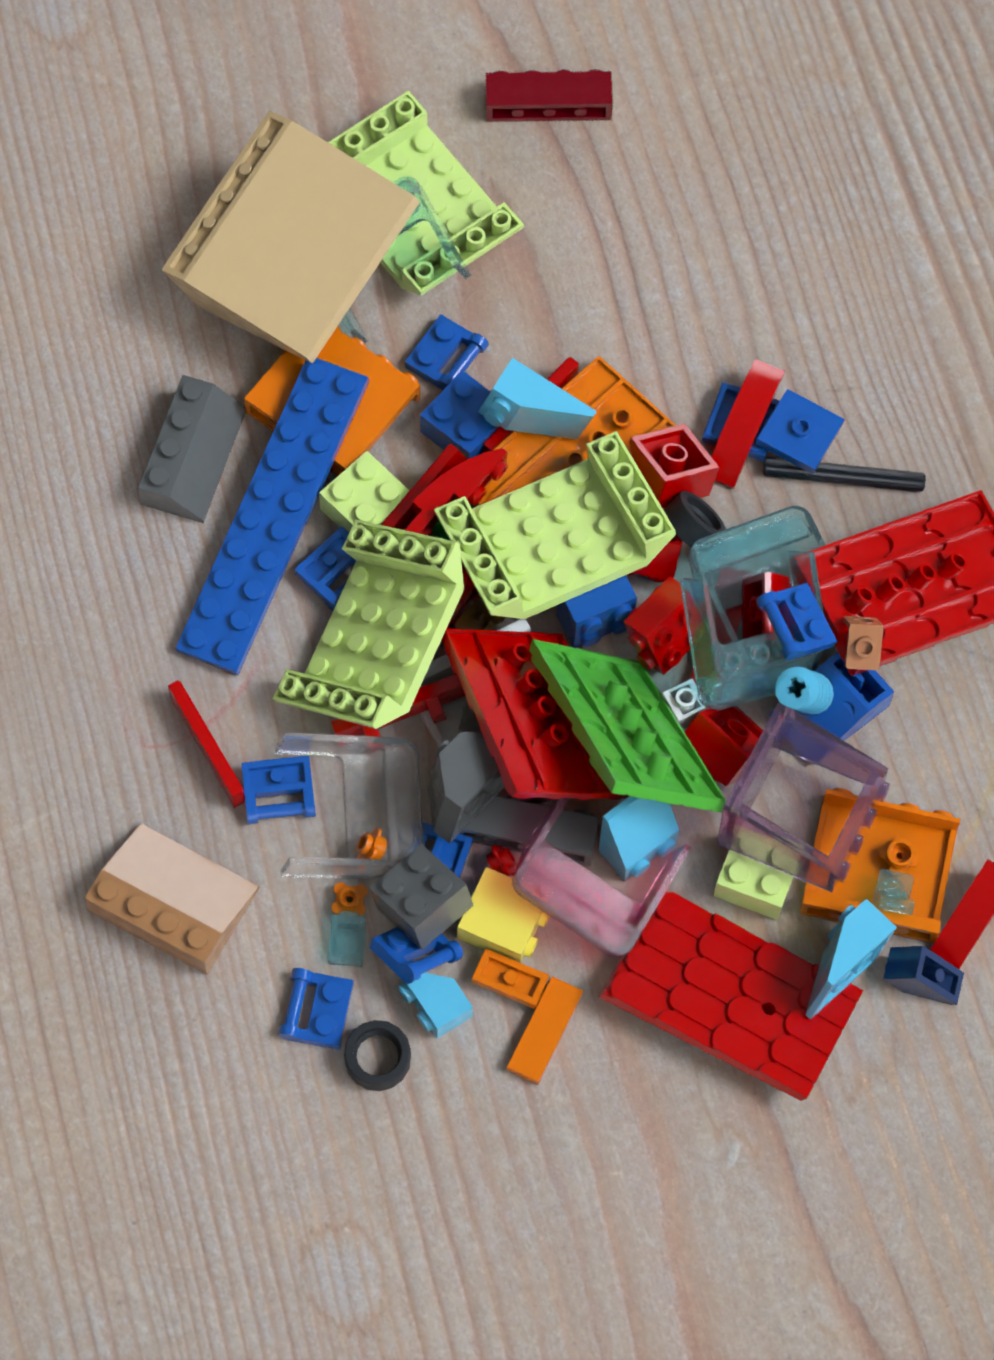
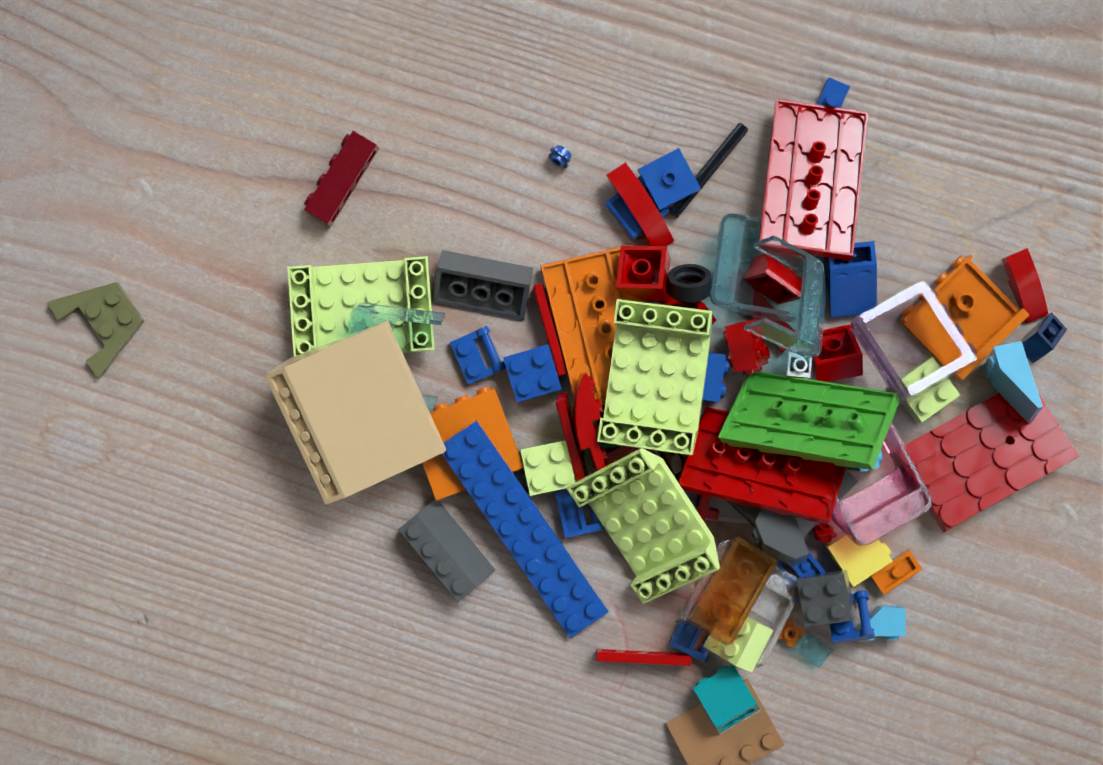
camera: 50 degrees left, 20 degrees up
blue plate [278,968,354,1050] -> none
black tyre [344,1020,411,1091] -> none
orange plate [356,828,387,864] -> none
medium azure slope [478,358,597,439] -> none
orange tile [507,976,584,1085] -> none
blue plate [756,583,837,661] -> none
medium azure piece [775,666,834,715] -> none
nougat bracket [843,616,884,671] -> none
clear light blue bracket [872,869,915,915] -> none
none -> dark grey slope [433,250,533,320]
none -> blue plate [548,145,572,168]
none -> clear orange brick [685,536,779,646]
none -> teal piece [693,664,760,734]
none -> yellowish green brick [704,604,773,672]

